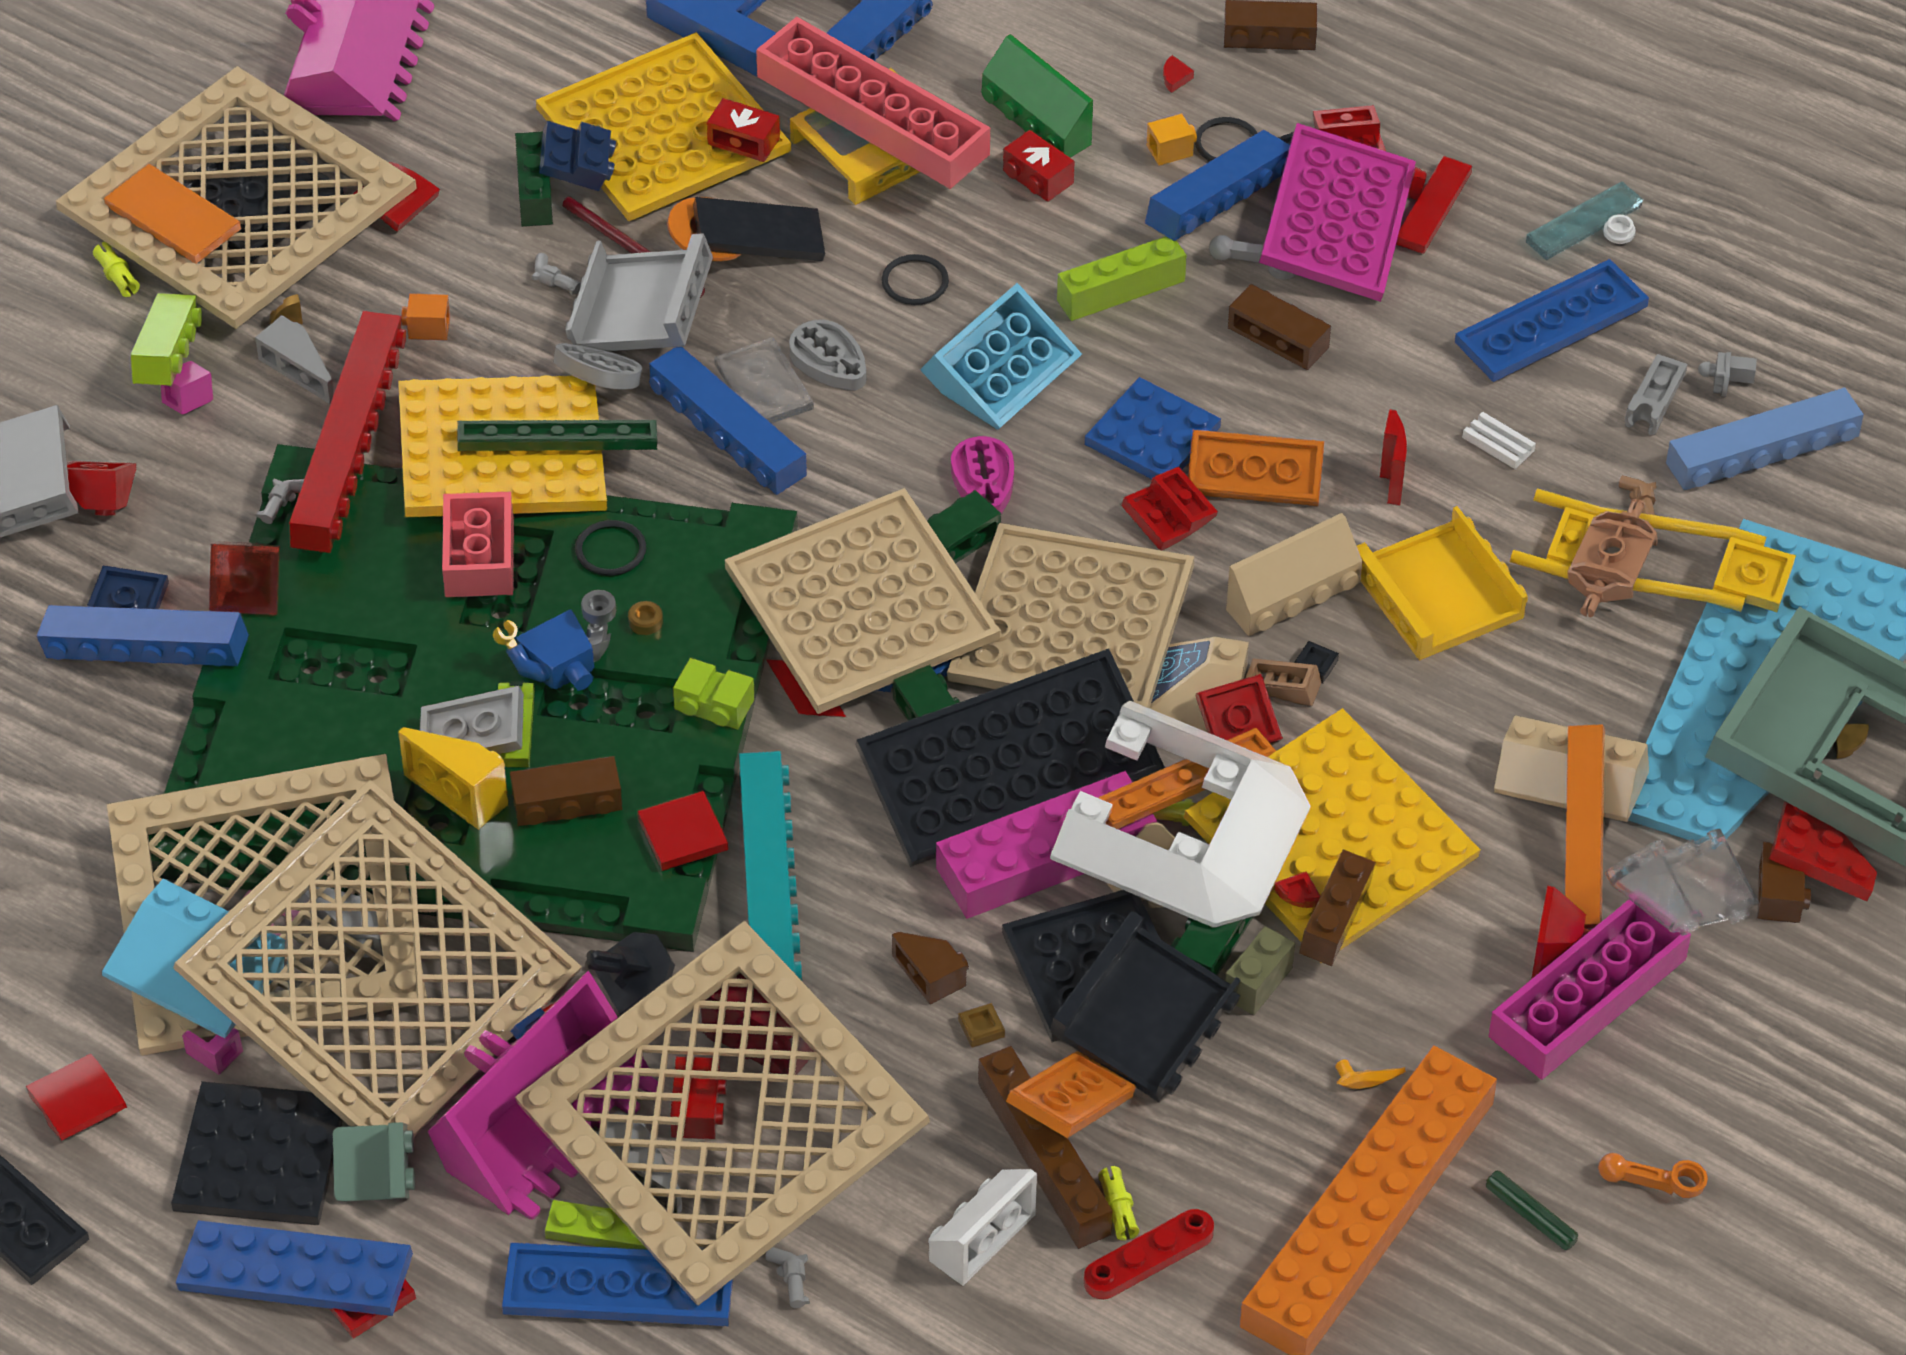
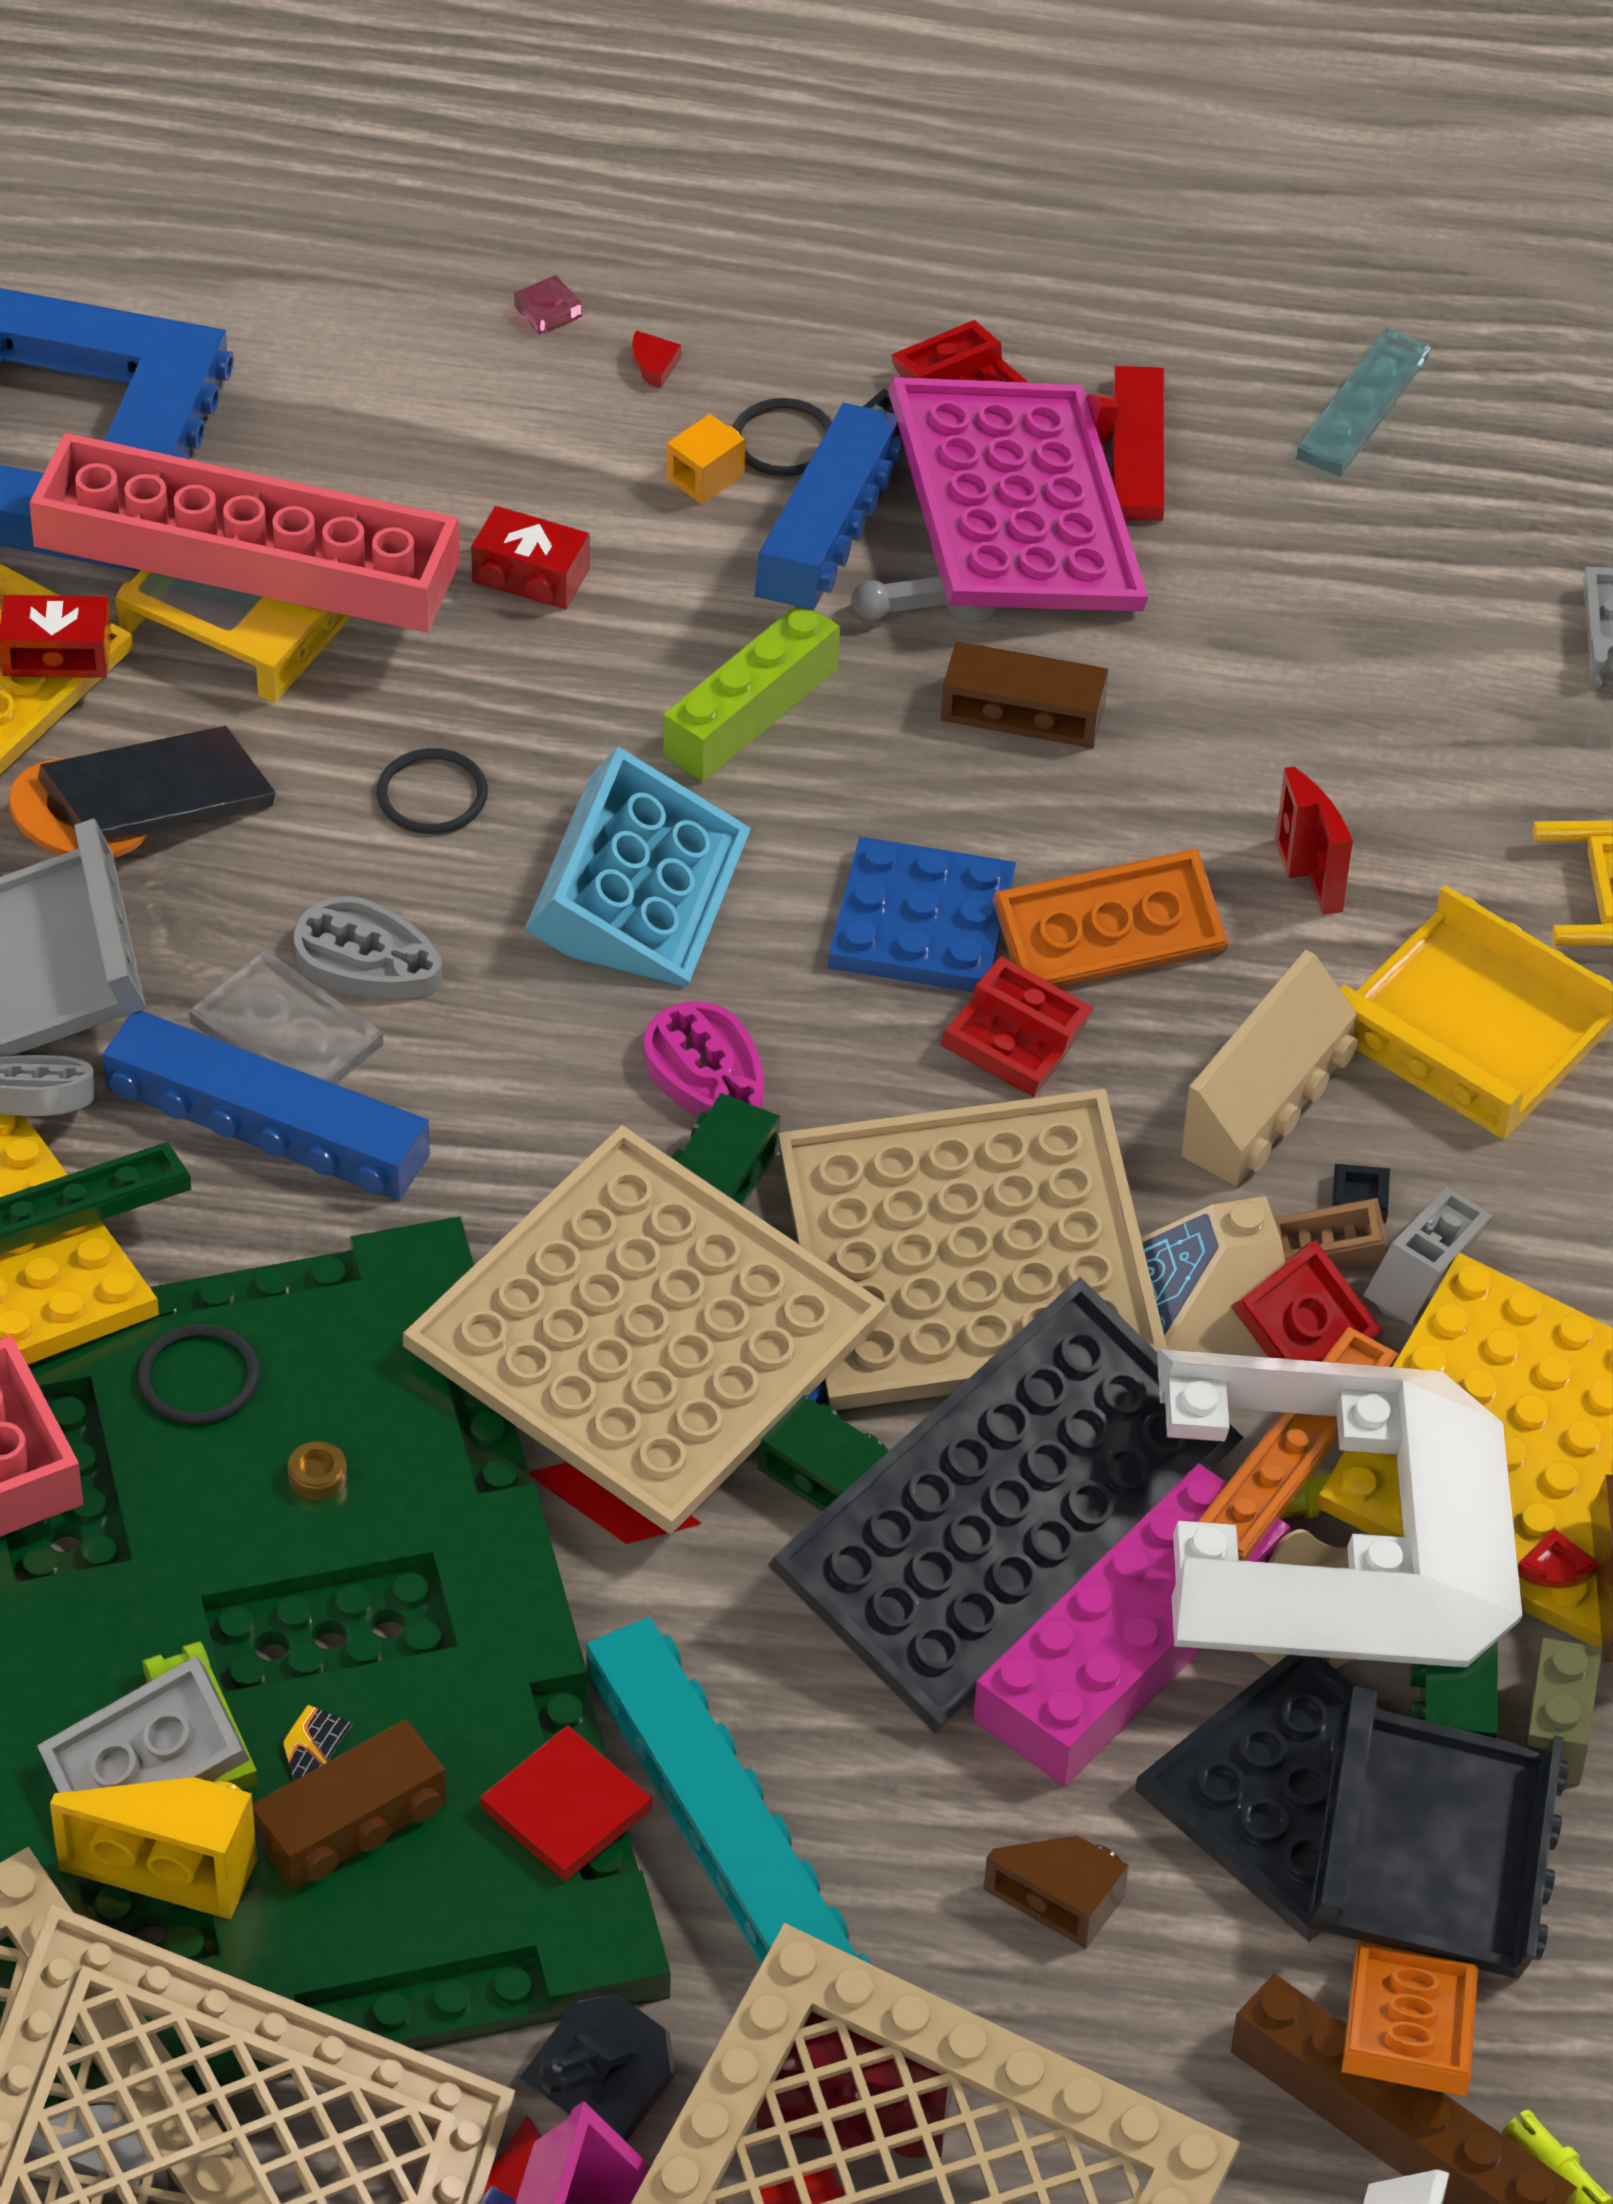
camera: 25 degrees left, 0 degrees up
blue torso [493,590,616,690] -> none
lime brick [673,658,754,730] -> none
pearl gold tile [958,1003,1005,1048] -> none
green slope [981,34,1093,158] -> none
reddish brown brick [1224,0,1317,50] -> none
blue plate [1455,259,1649,382] -> none
white tile [1462,412,1536,469] -> none
white plate [1603,215,1636,244] -> none
none -> sticker [283,1705,353,1781]
none -> clear pink plate [514,275,582,336]
none -> light grey slope [1363,1186,1493,1325]

